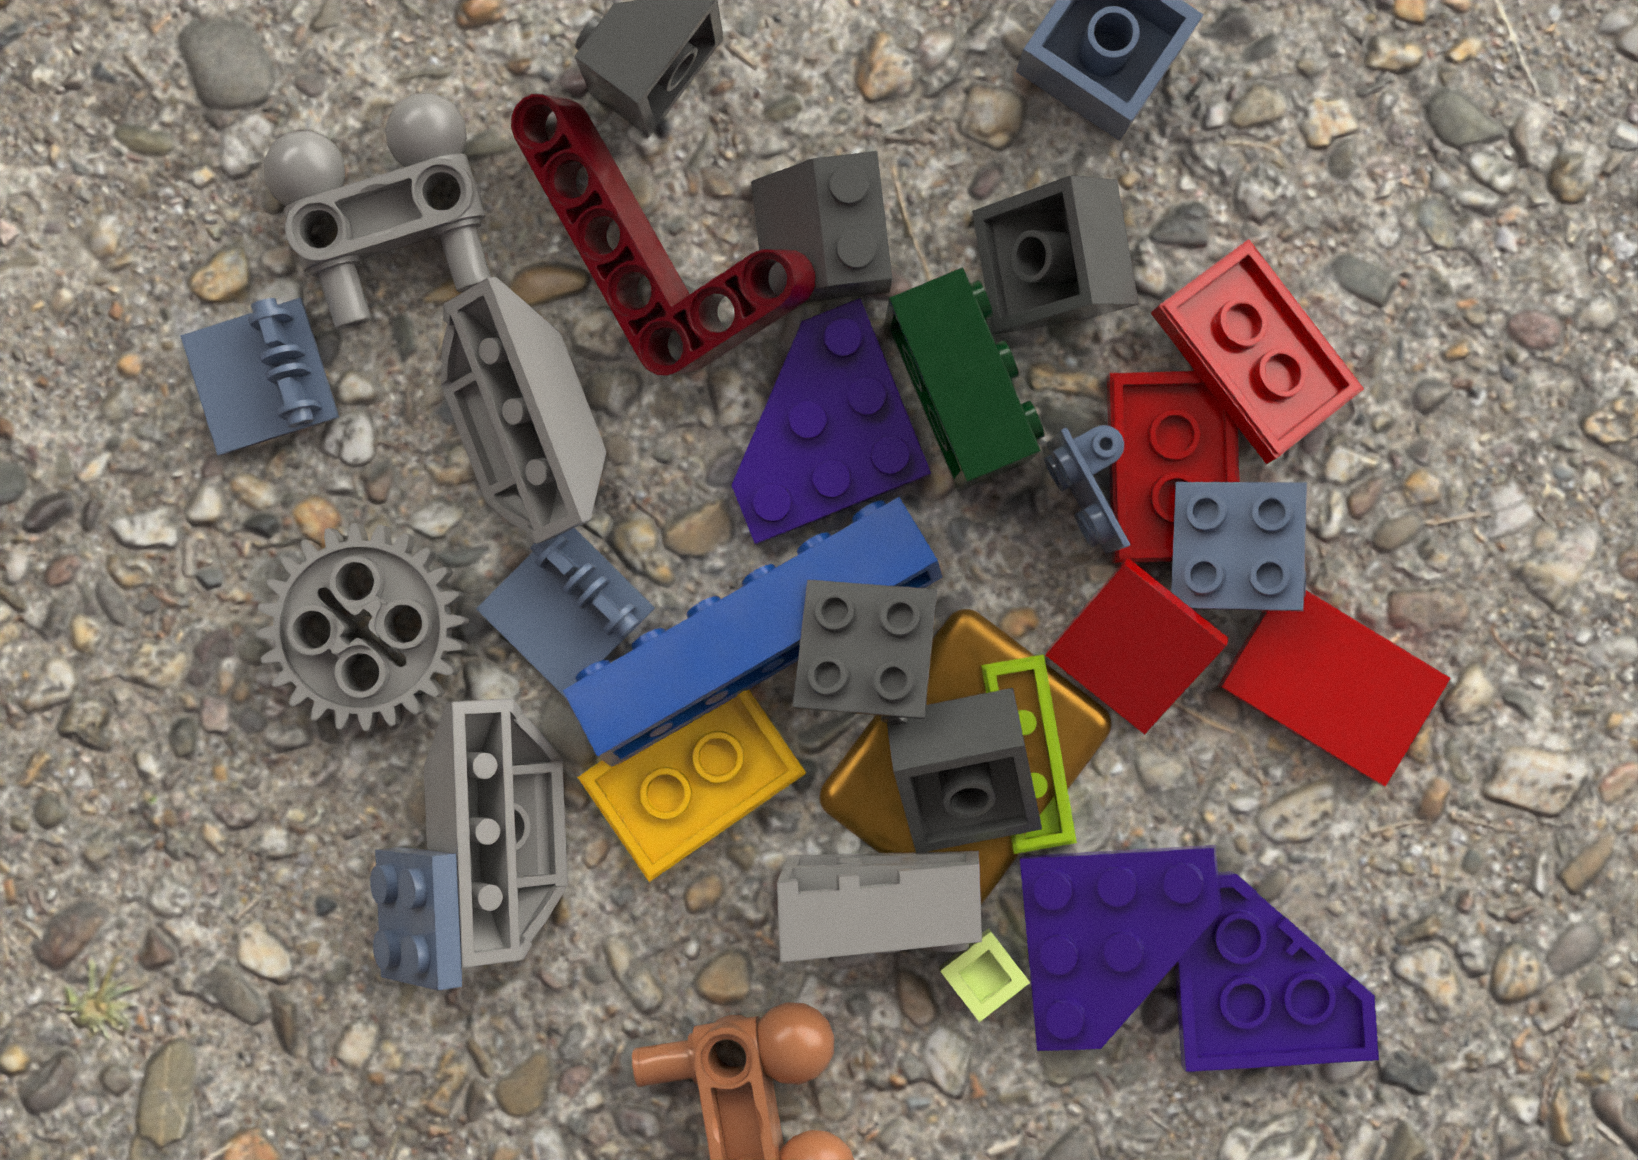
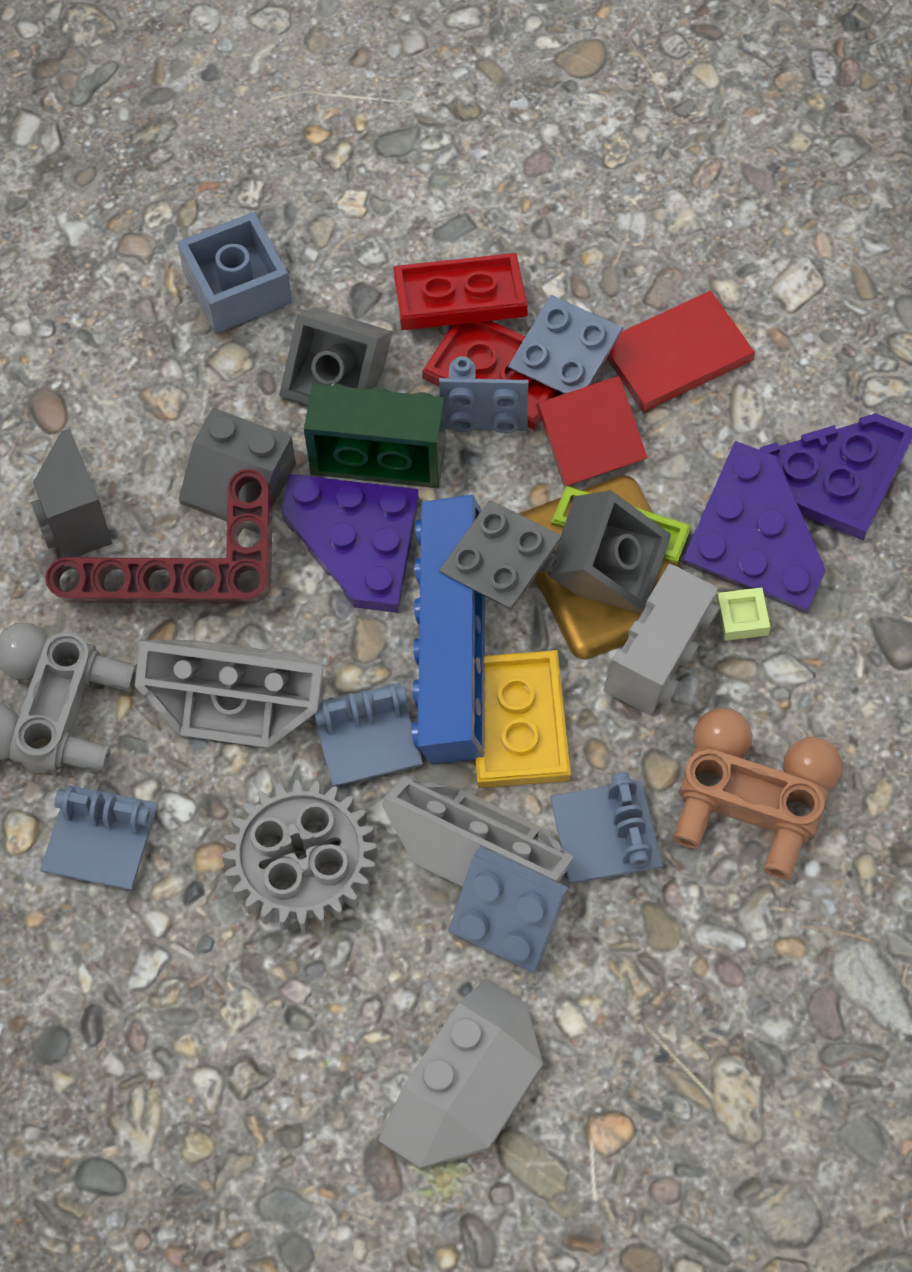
camera: 60 degrees left, 25 degrees down
none -> light grey wedge [378,979,543,1170]
none -> sand blue hinge [550,772,662,884]

